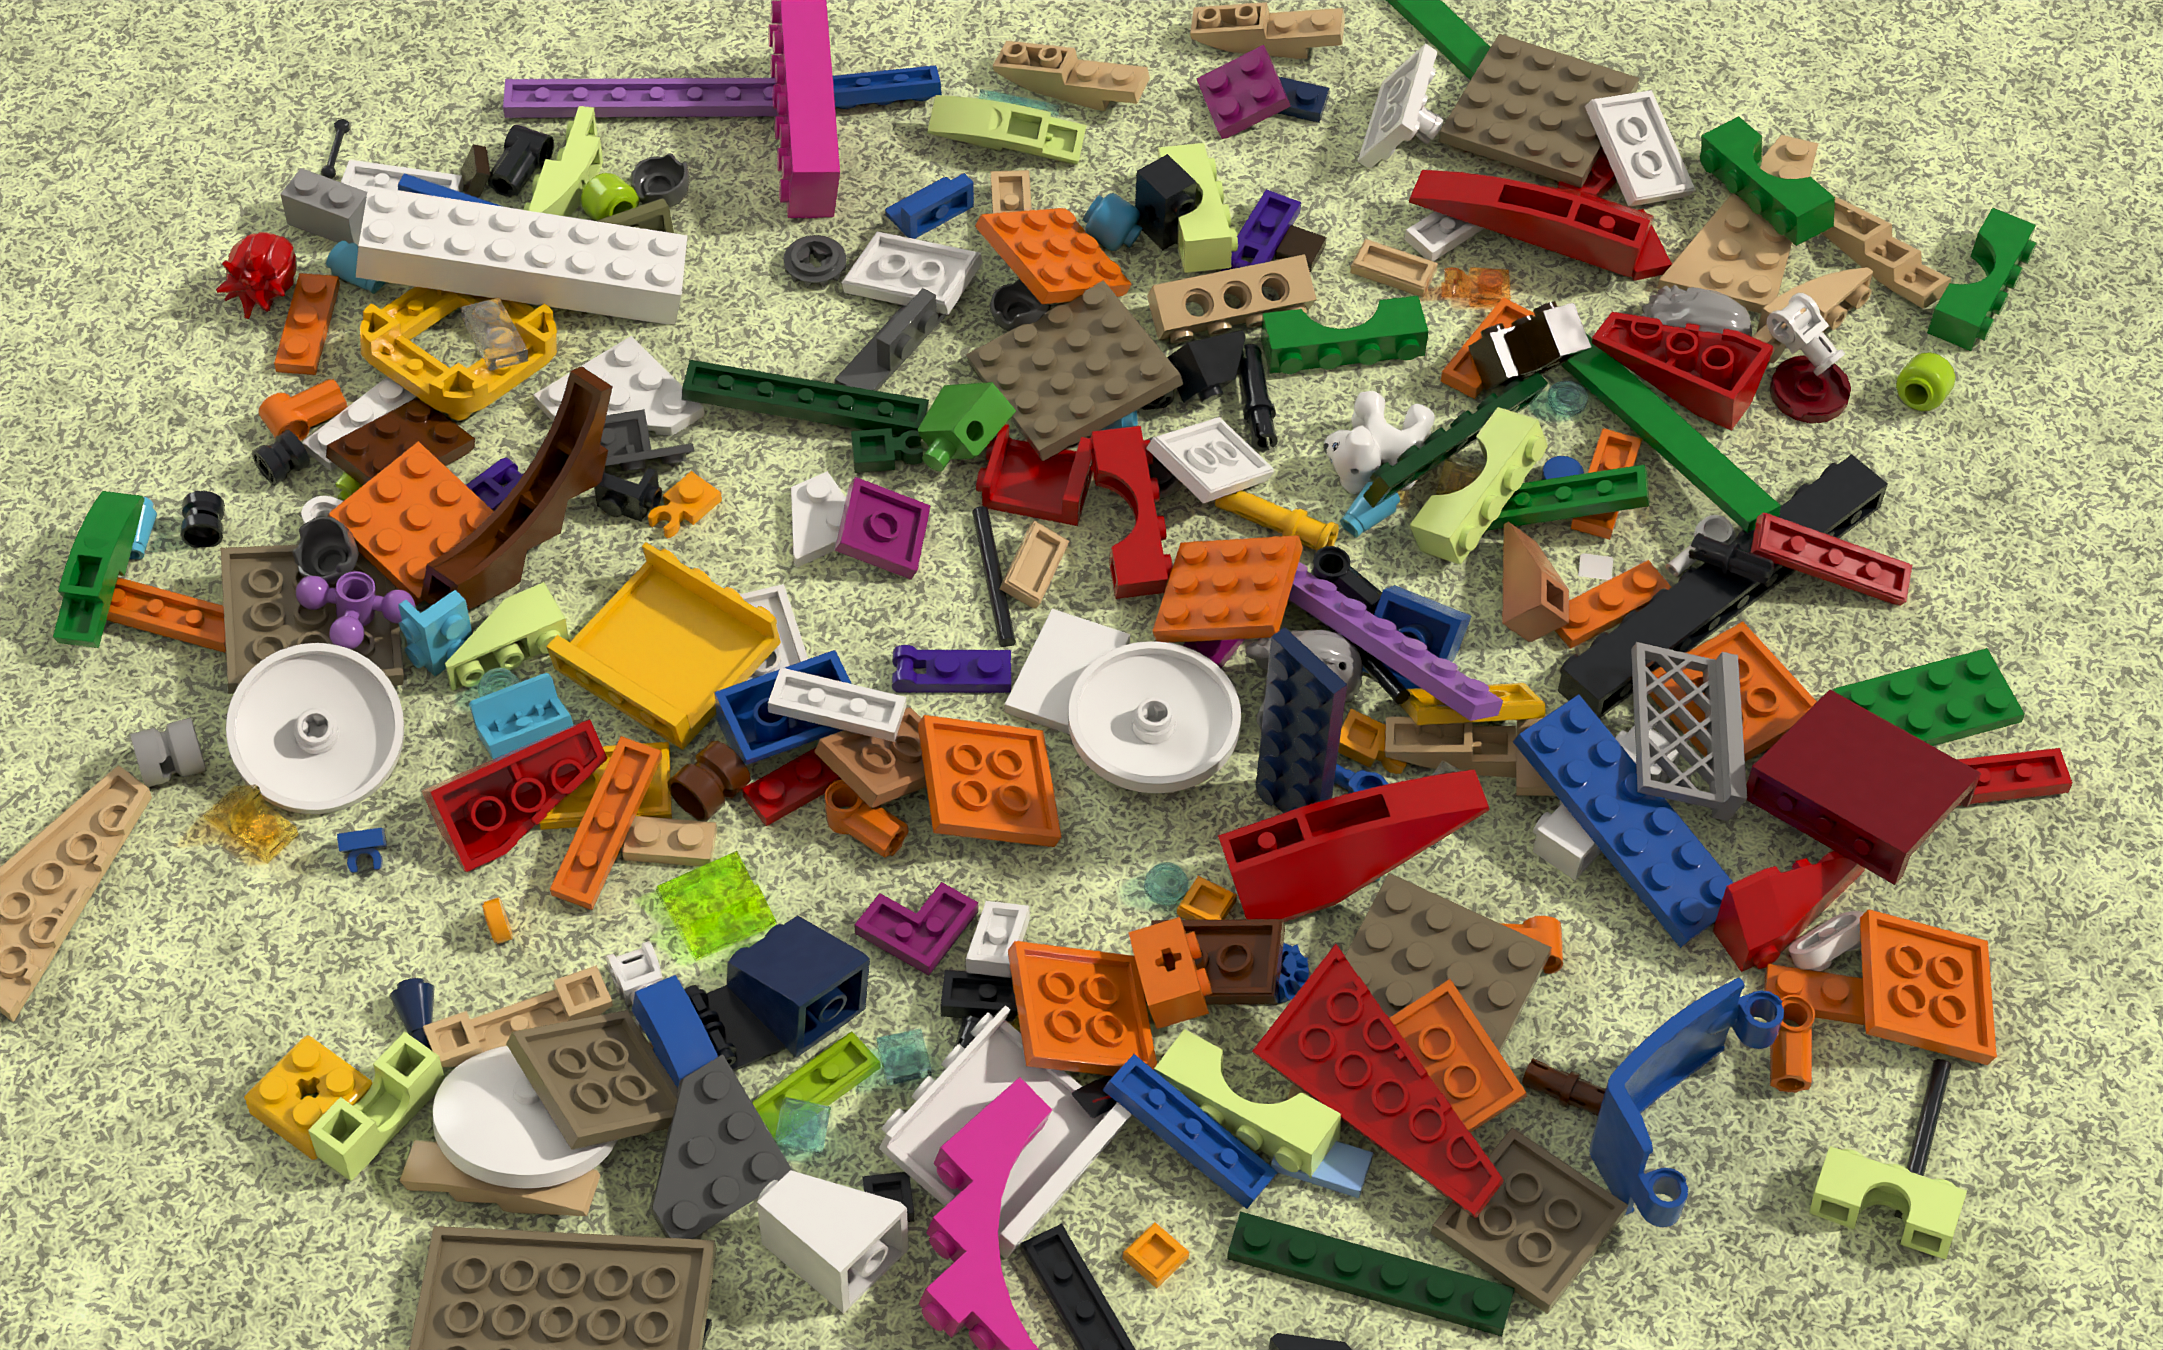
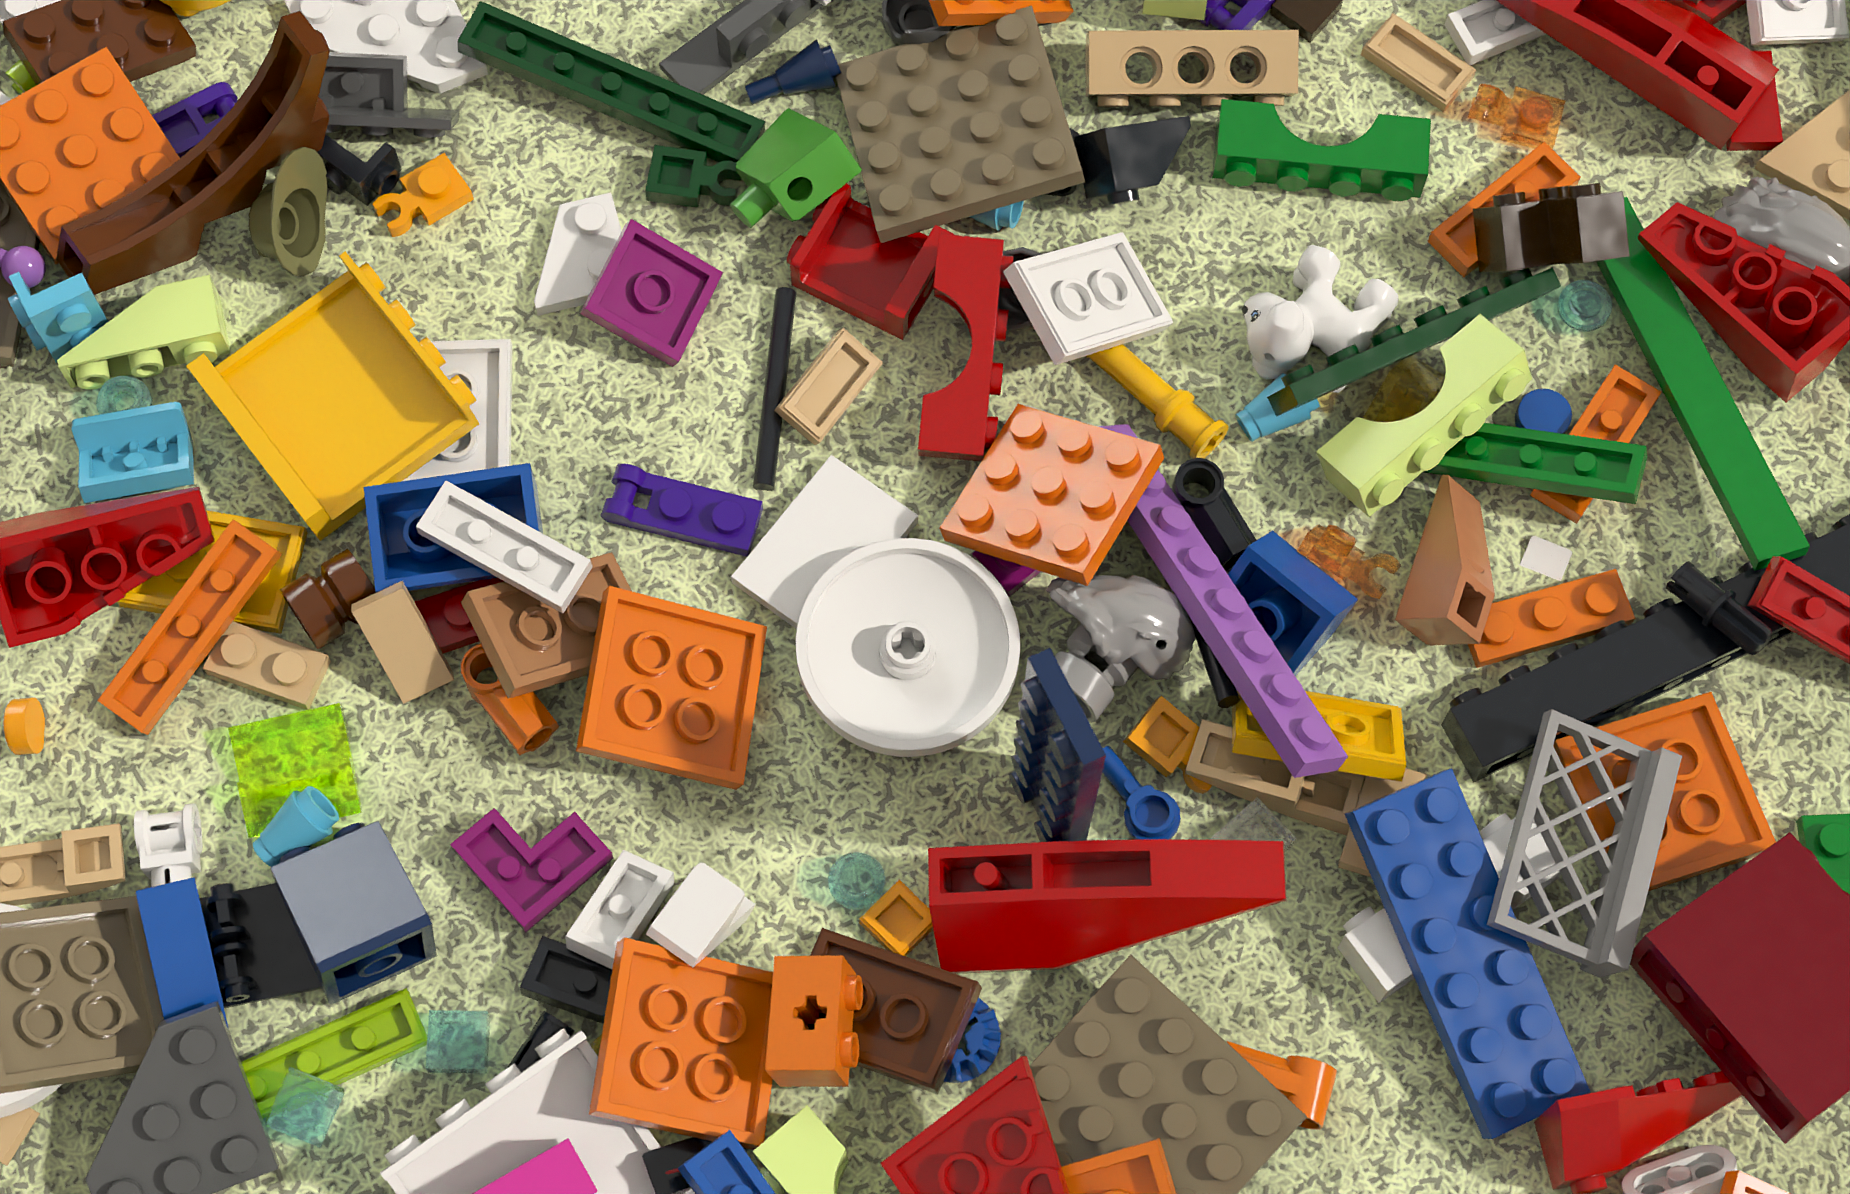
camera: 15 degrees right, 15 degrees up
black pin [1239,344,1278,451] -> none
white plate [1666,515,1736,577] -> none
none -> olive piece [248,147,327,277]
none -> medium azure cone [252,786,339,867]
none -> tan tile [351,580,454,704]
none -> white slope [646,862,755,968]
none -> dark blue cone [745,39,842,105]
none -> clear orange plate [1297,524,1401,599]

